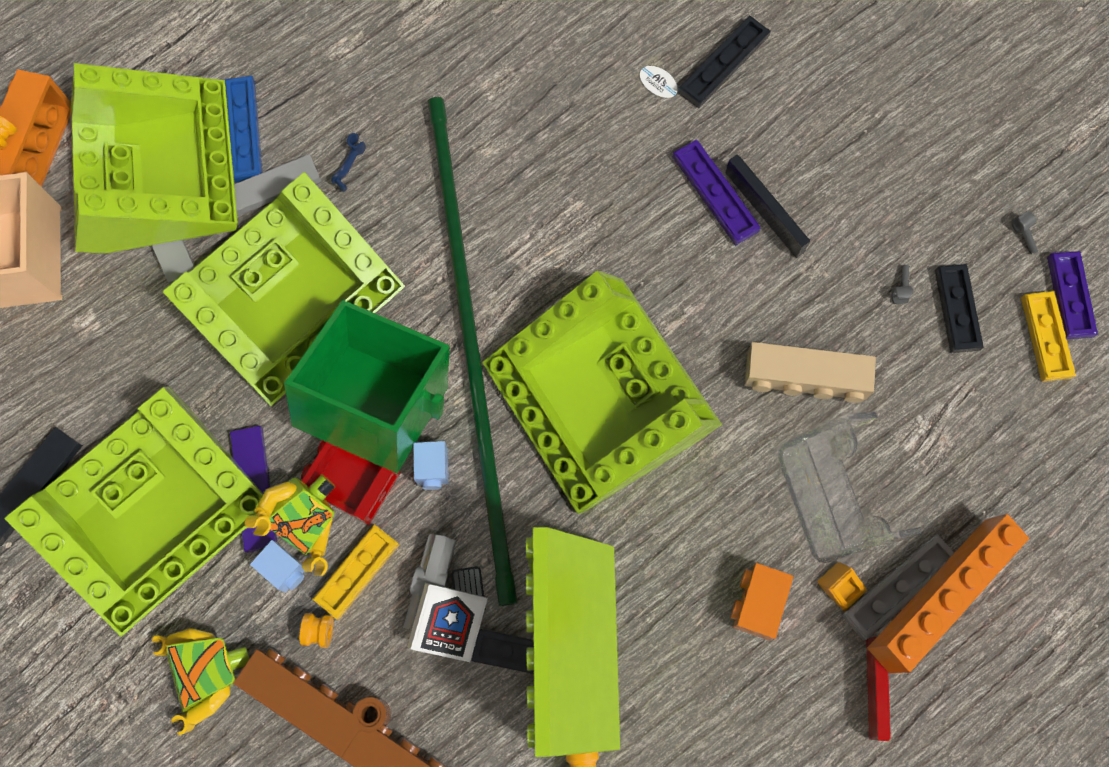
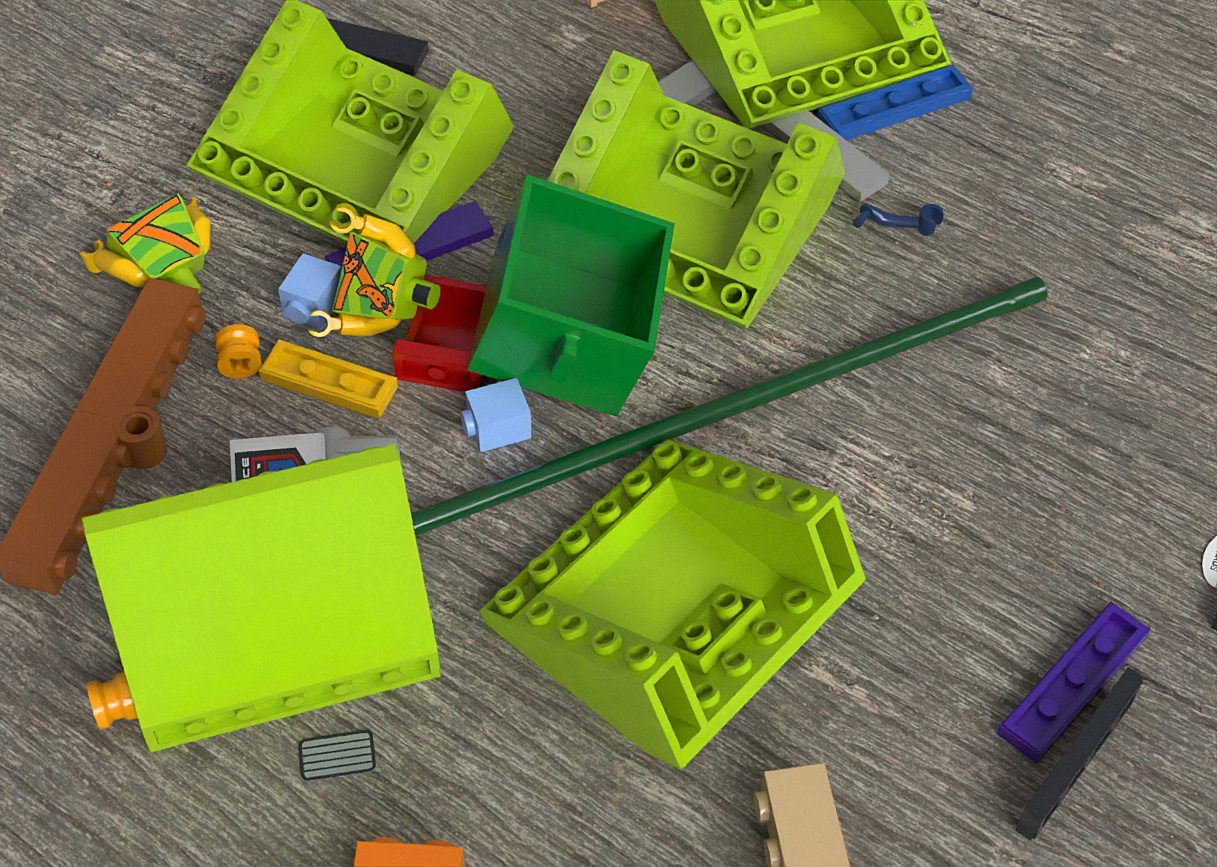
camera: 70 degrees right, 20 degrees down
none -> sticker [298,730,376,781]

